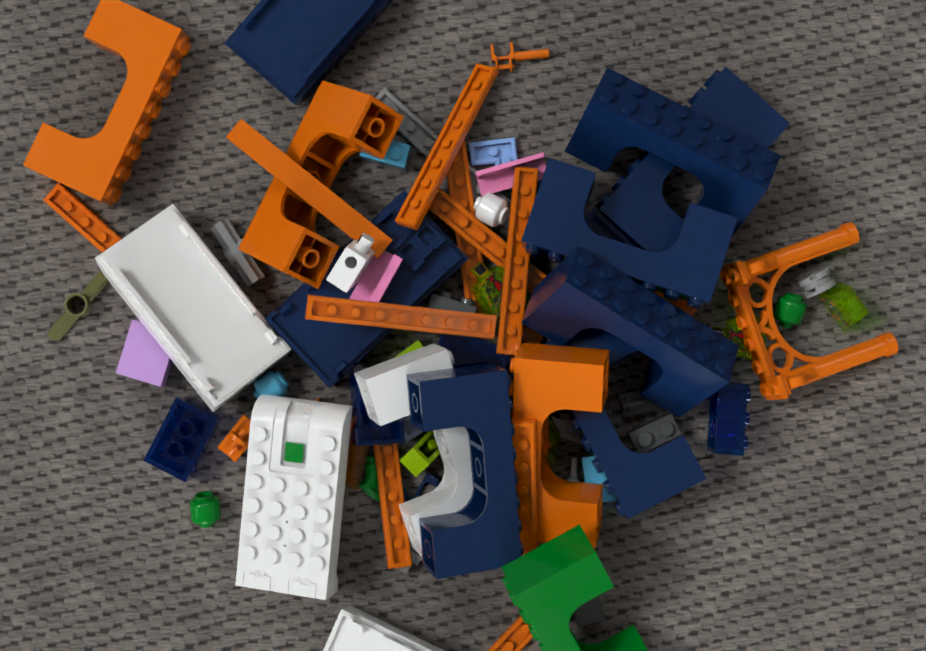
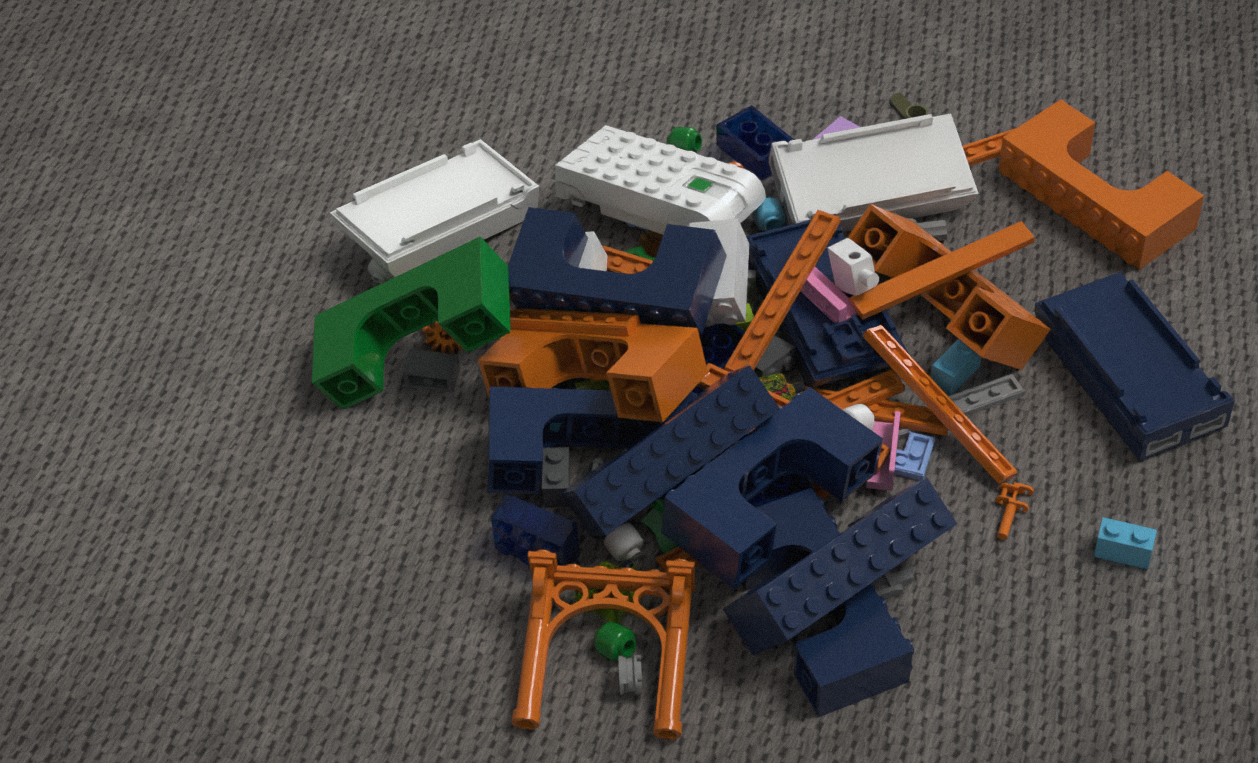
camera: 115 degrees right, 40 degrees down
clear neon green torso [818,282,869,332] -> none

